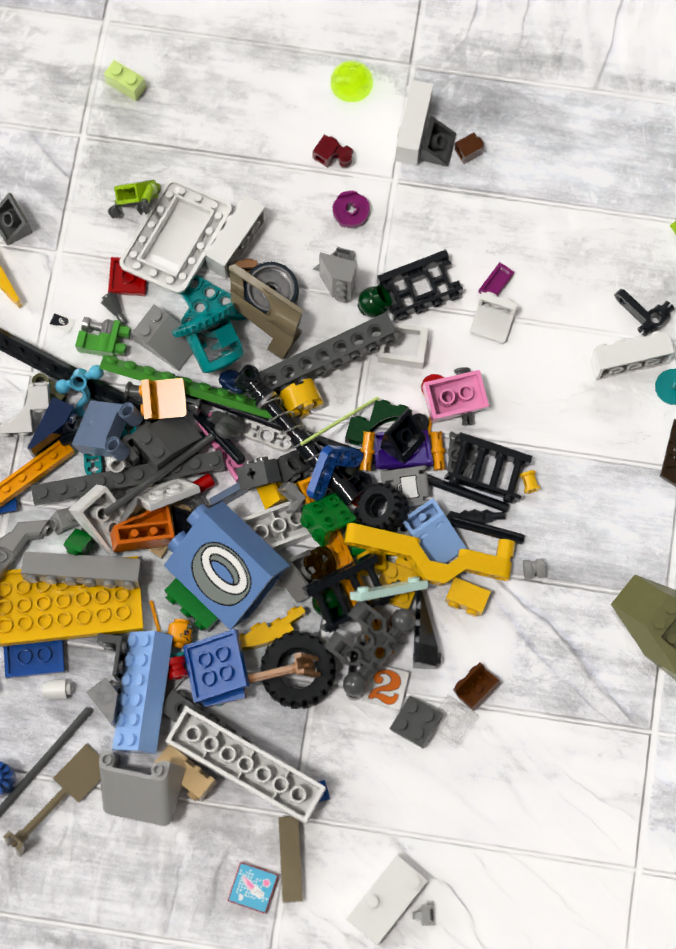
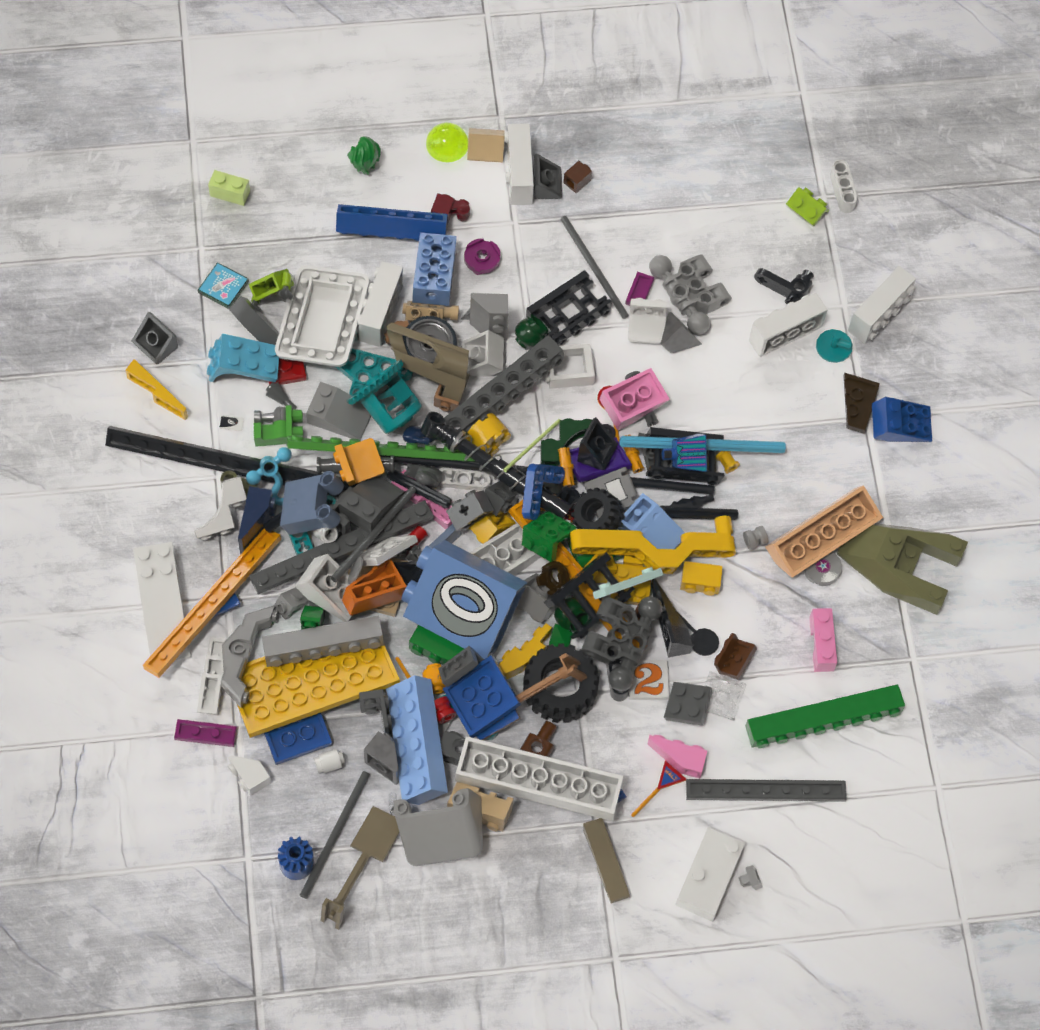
camera: 20 degrees left, 10 degrees down
medium azure tile [227,862,279,914] -> none
light grey bracket [277,482,306,514] -> none
none -> tile [198,262,249,309]
none -> medium azure bracket [207,333,279,382]
none -> dark grey slope [229,296,279,345]
none -> blue brick [336,204,448,241]
none -> green hair [347,136,381,174]
none -> tan brick [402,301,459,322]
none -> medium blue brick [412,232,457,306]
none -> medium nougat bracket [434,384,459,412]
none -> dark grey bracket [438,646,484,687]
none -> white slope [461,330,504,377]
none -> tan slope [467,128,505,163]
none -> reddish brown piece [520,721,557,757]
none -> green slope [549,623,573,647]
none -> dark grey piece [560,216,629,319]
none -> medium azure axle [619,436,786,453]
none -> piece [631,760,686,817]
none -> bright pink slope [647,735,707,779]
none -> light grey connector [649,254,732,335]
none -> flat silver slope [661,312,702,353]
none -> torso [662,434,707,472]
none -> black piece [676,610,719,656]
none -> dark grey tile [686,779,847,802]
none -> green brick [745,684,905,748]
none -> light nougat slope [765,485,883,578]
none -> light grey tile [804,552,842,586]
none -> bright pink arch [809,608,837,672]

